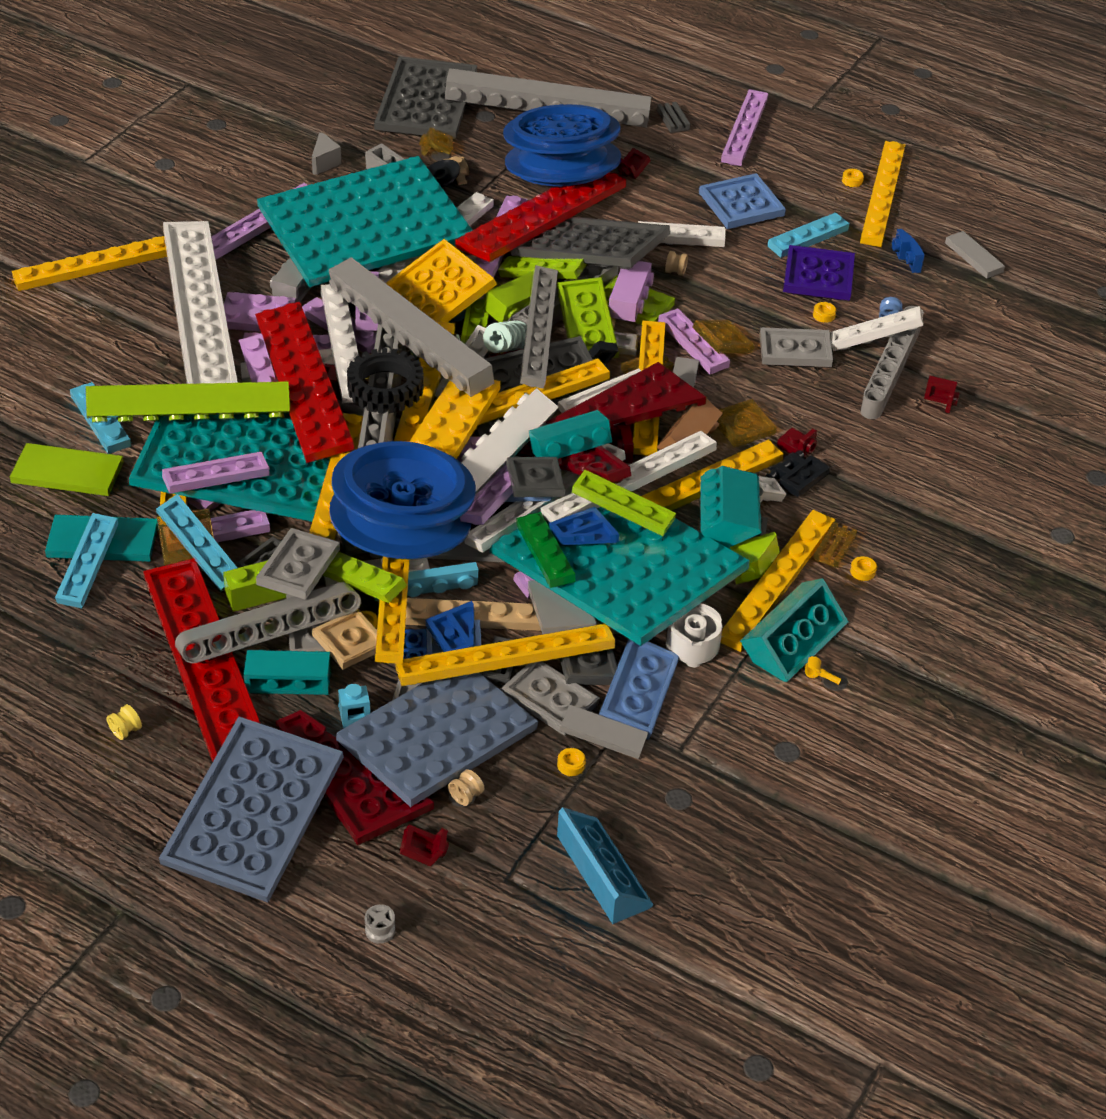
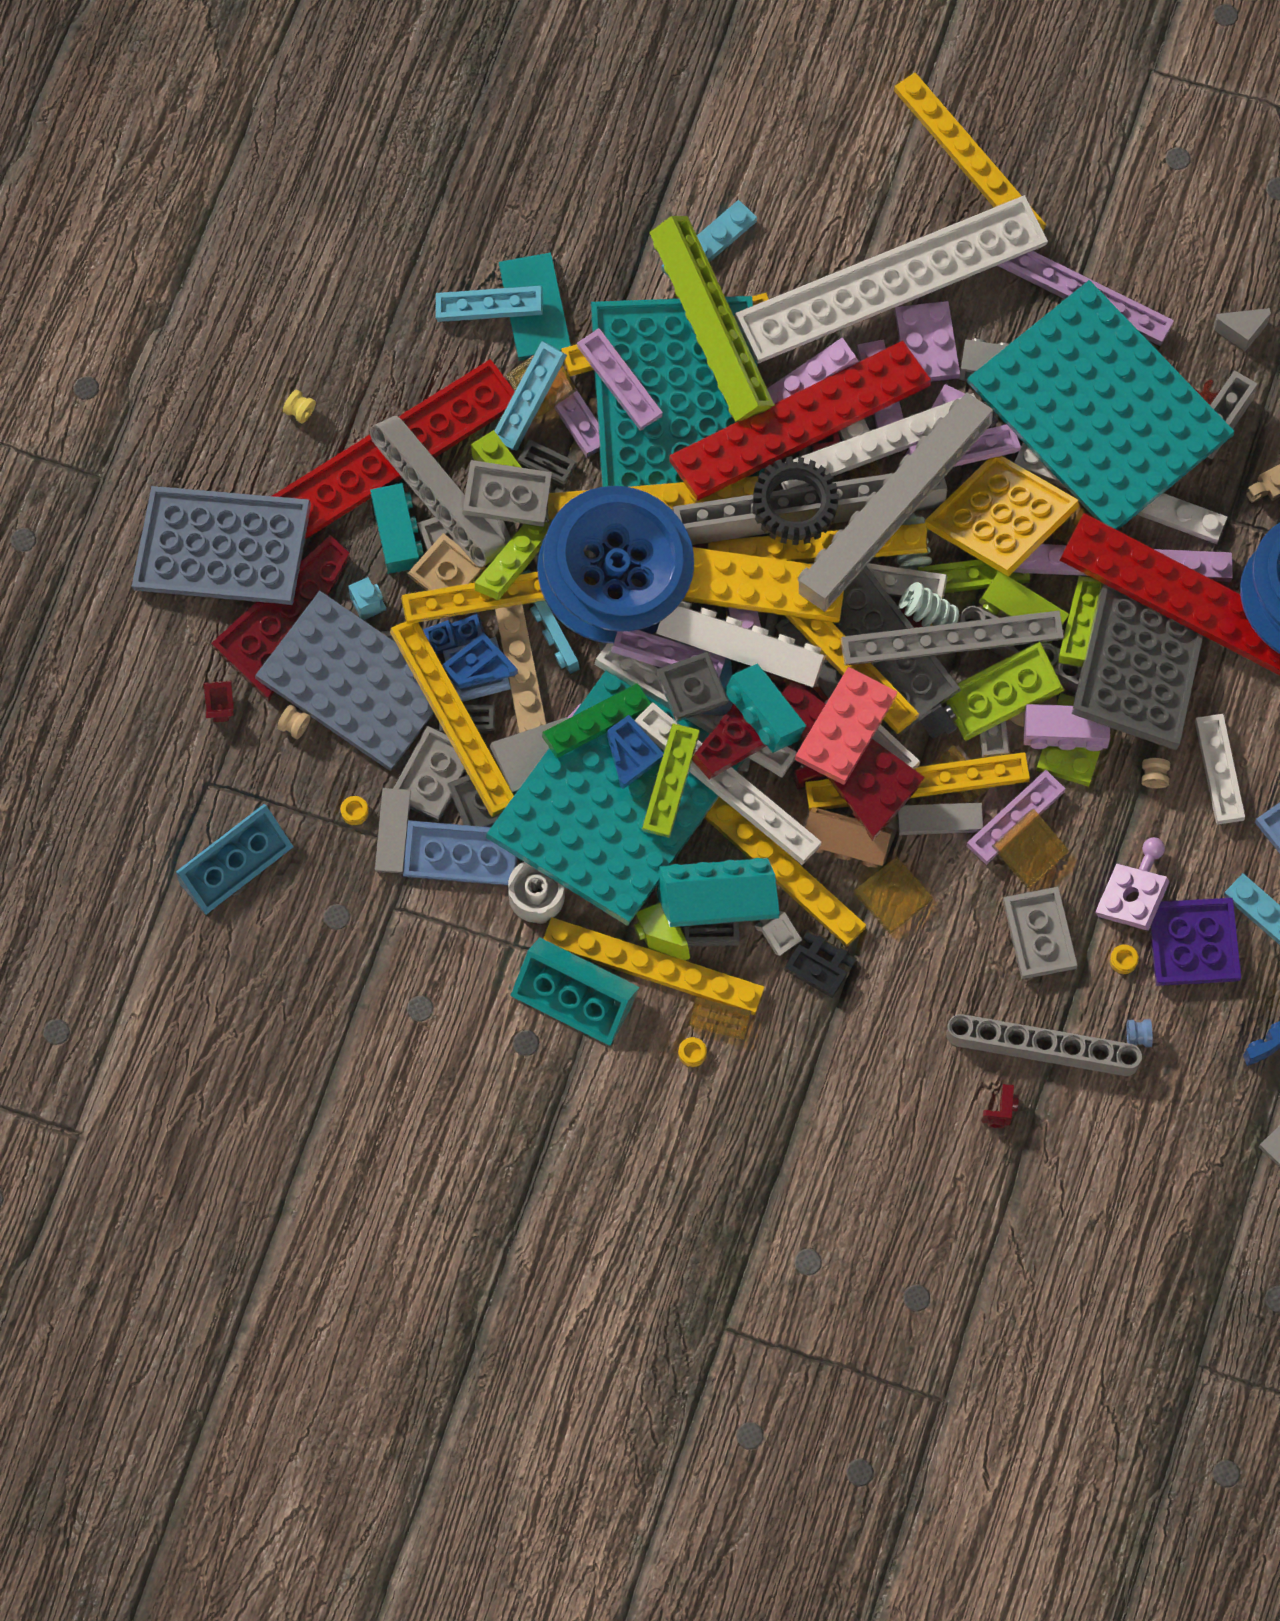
camera: 80 degrees right, 25 degrees up
lime tile [10,443,124,496] -> none
light grey wheel [365,905,395,944] -> none
black dish [427,159,460,187] -> none
dark red bracket [777,427,817,456] -> none
yellow hand [805,656,841,685] -> none
white plate [830,306,923,351] -> none
none -> coral plate [795,667,897,785]
none -> lavender plate [1096,837,1169,930]

